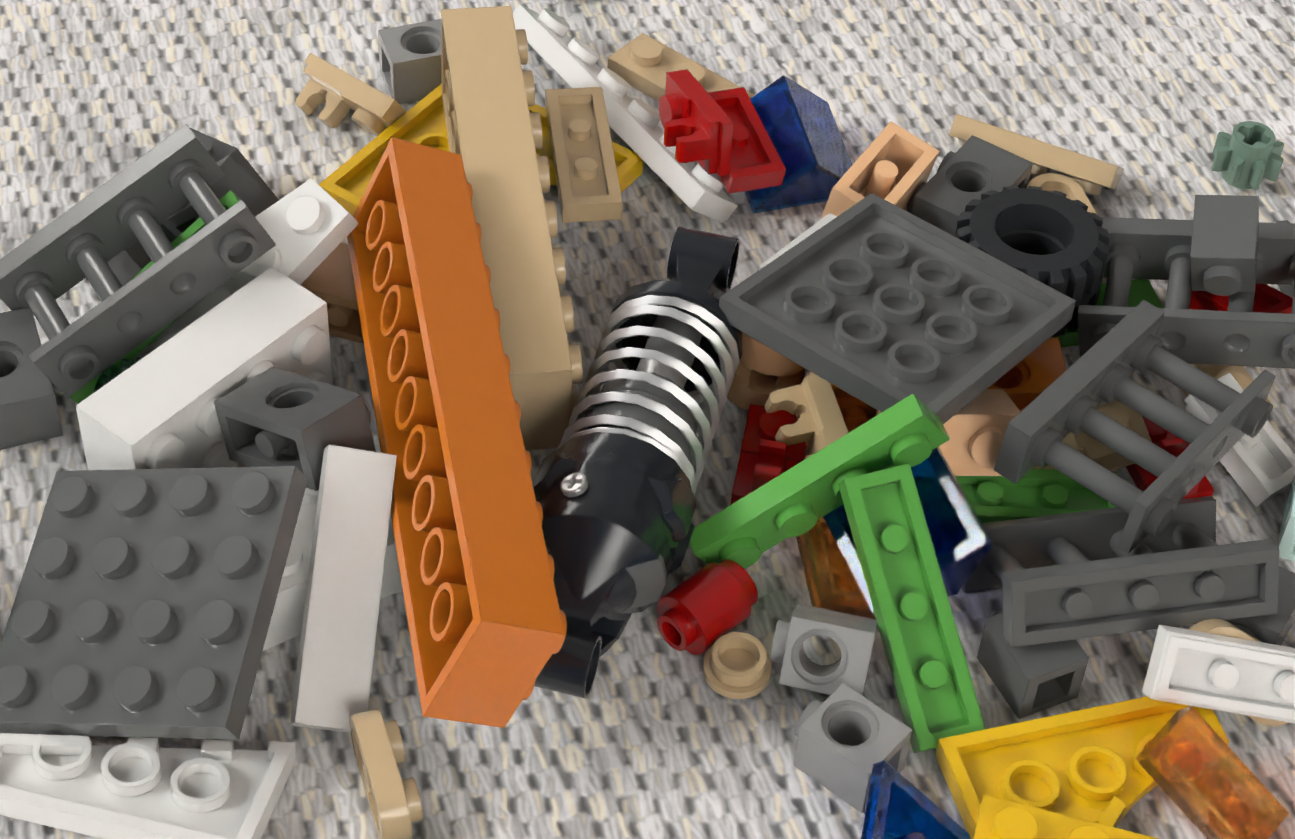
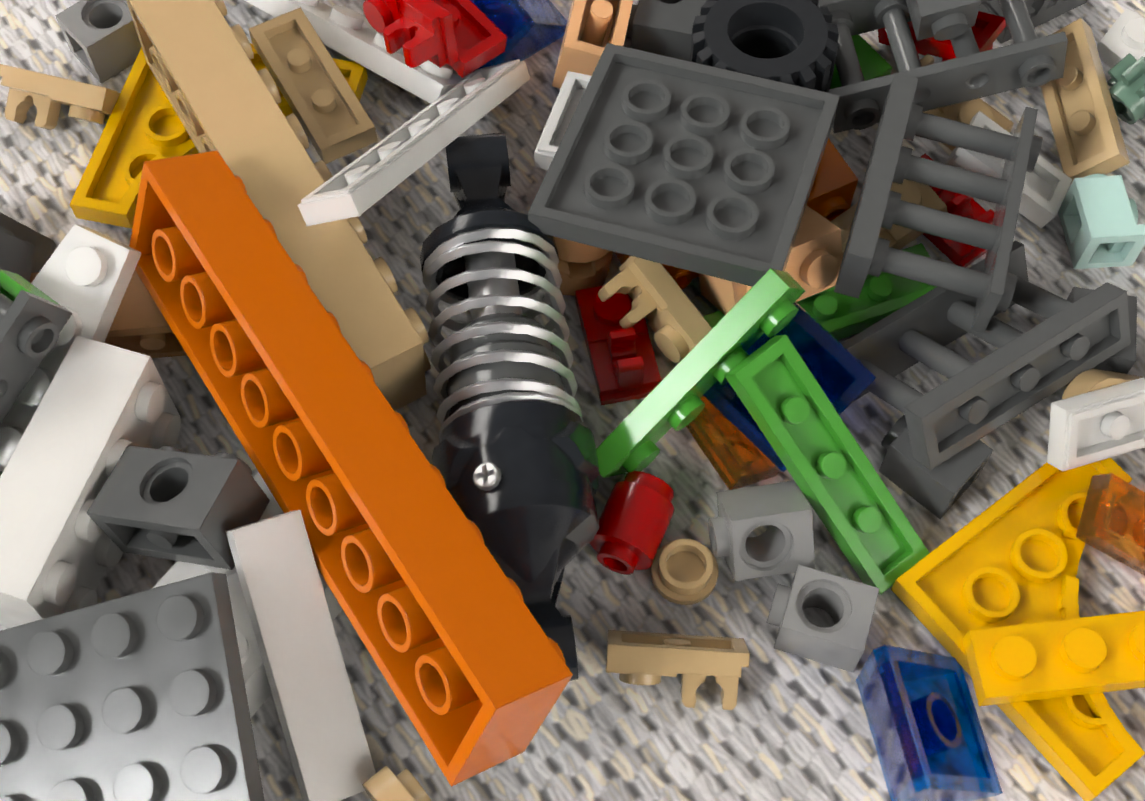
camera: 20 degrees left, 15 degrees up
none -> white tile [298,59,531,226]
none -> tan plate [606,630,750,710]

